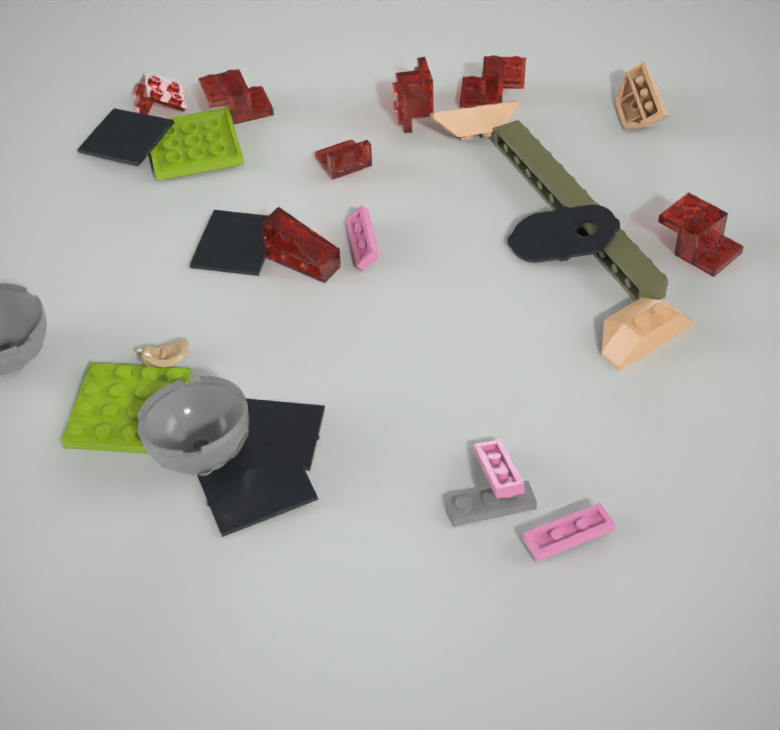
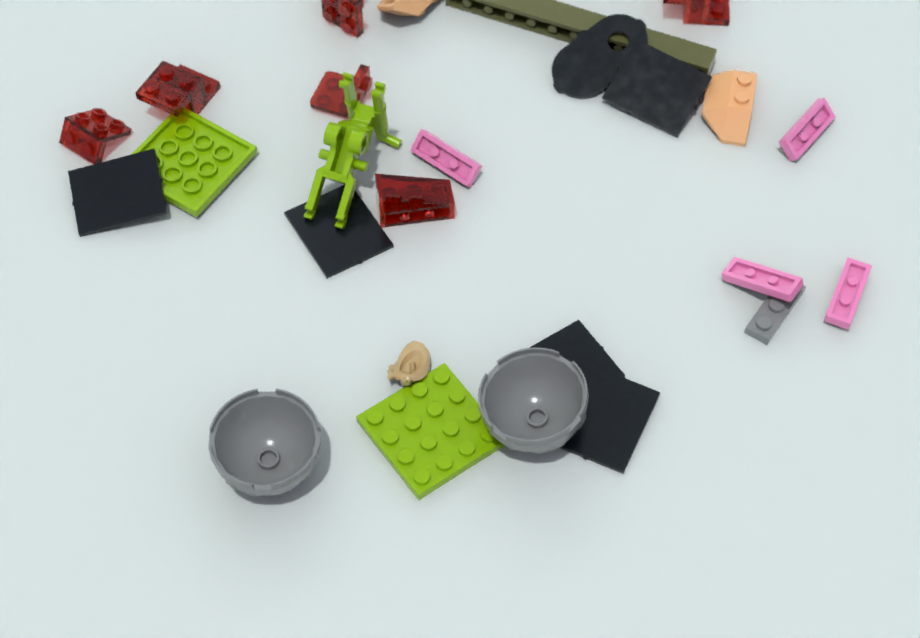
camera: 45 degrees left, 10 degrees up
none -> lime piece [304,72,402,229]
none -> black piece [602,39,712,137]
none -> bright pink plate [779,98,836,161]

